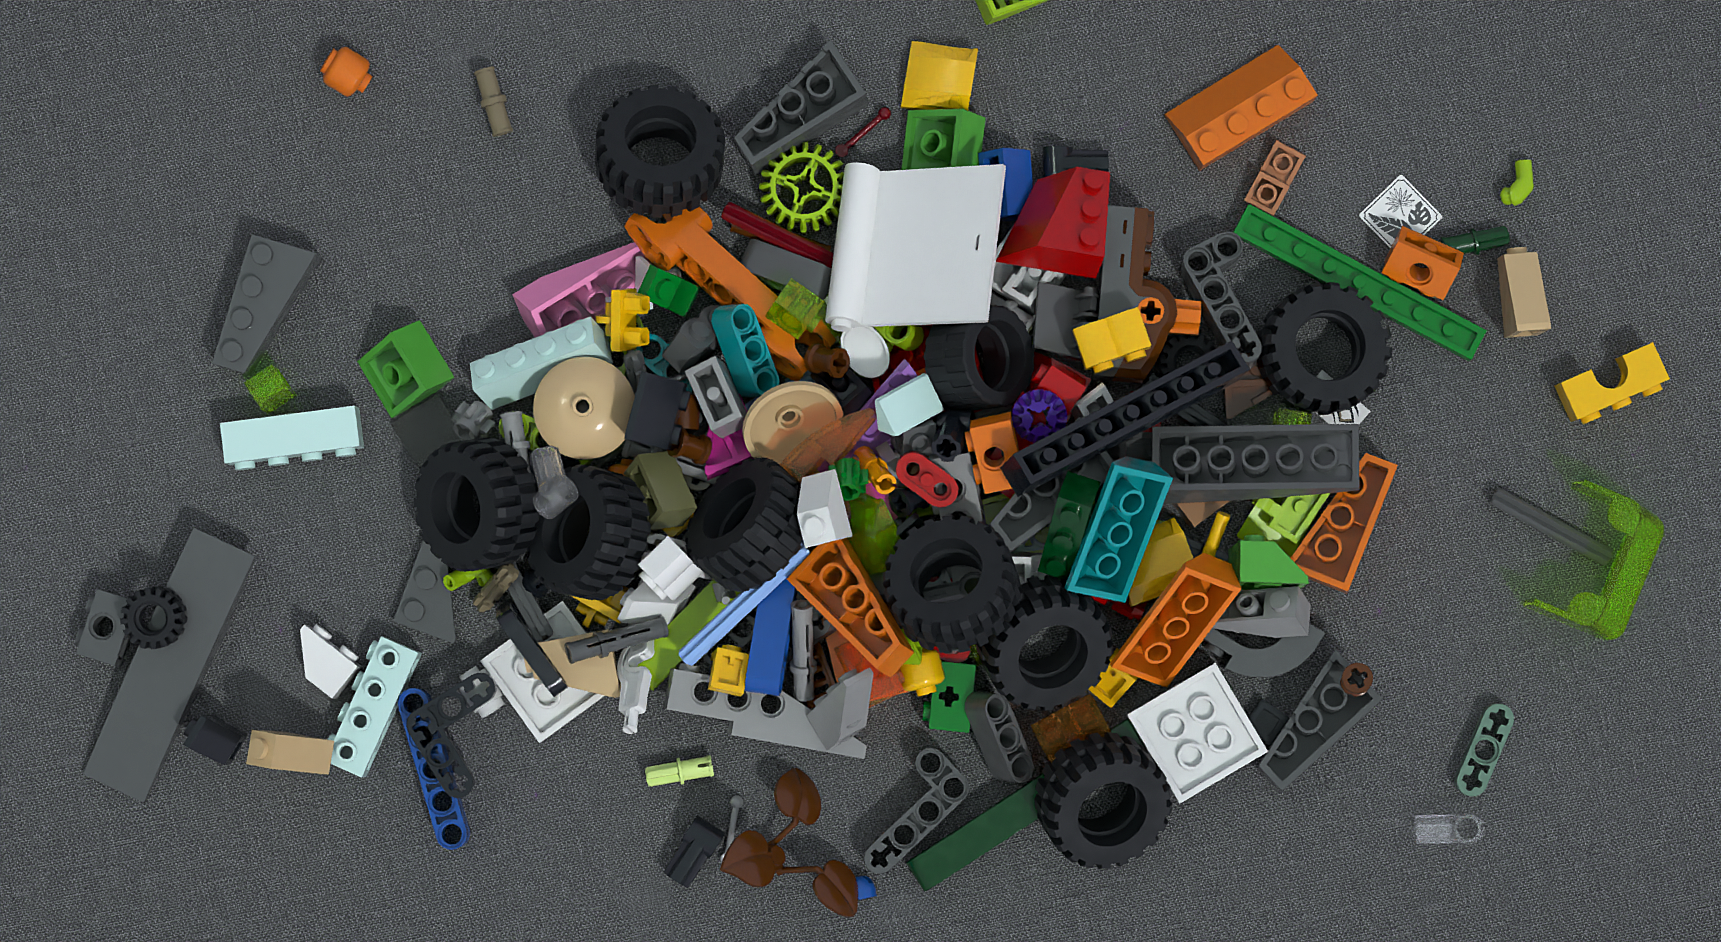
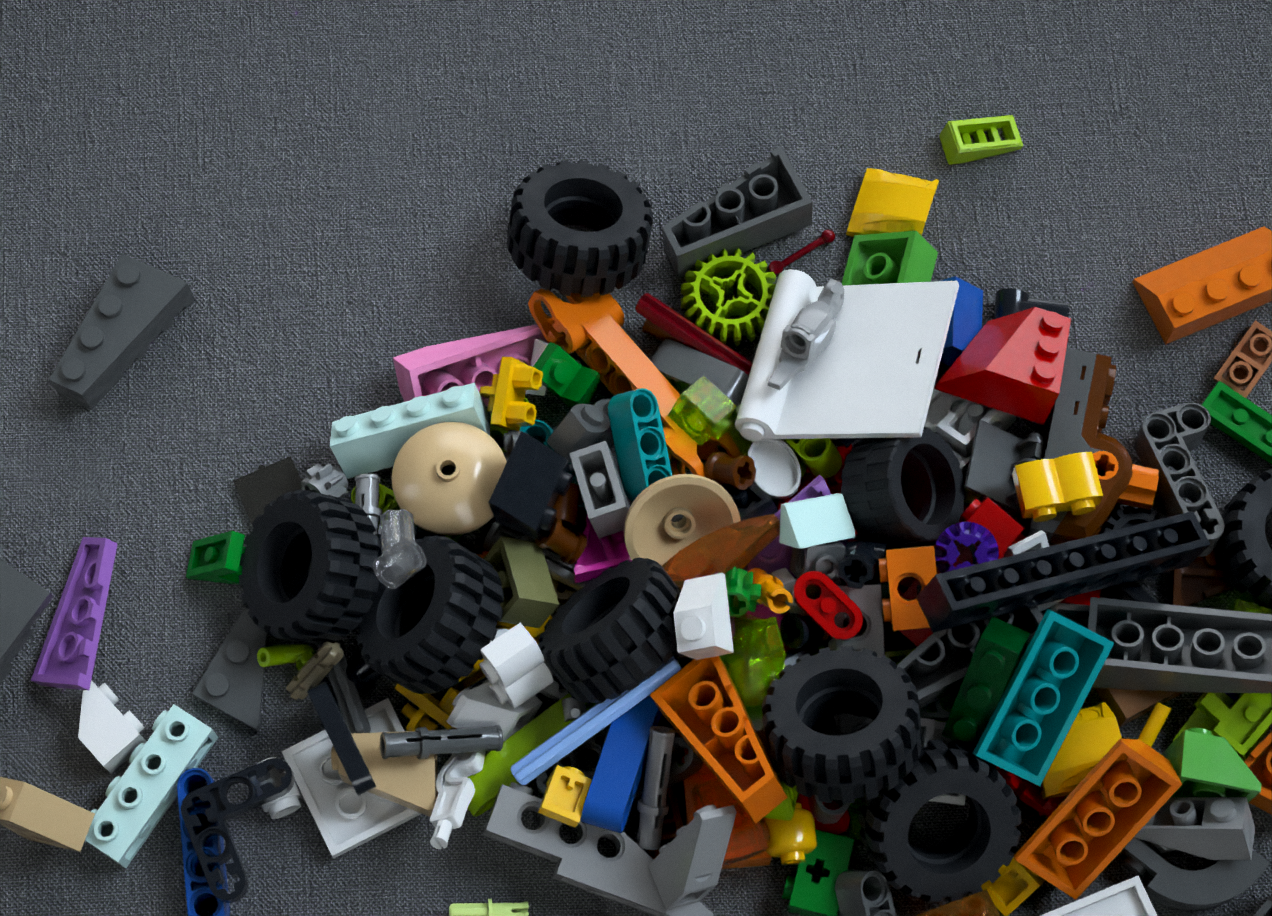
camera: 10 degrees right, 15 degrees down
light aqua brick [220,405,364,470] -> none
clear neon green brick [244,364,297,414] -> none
orange head [320,46,372,97] -> none
bright green slope [357,320,454,418] -> none
dark tan pin [474,66,513,137] -> none
none -> medium lavender wing [31,537,117,691]
none -> green slope [186,531,246,585]
none -> light grey animal [768,279,844,390]

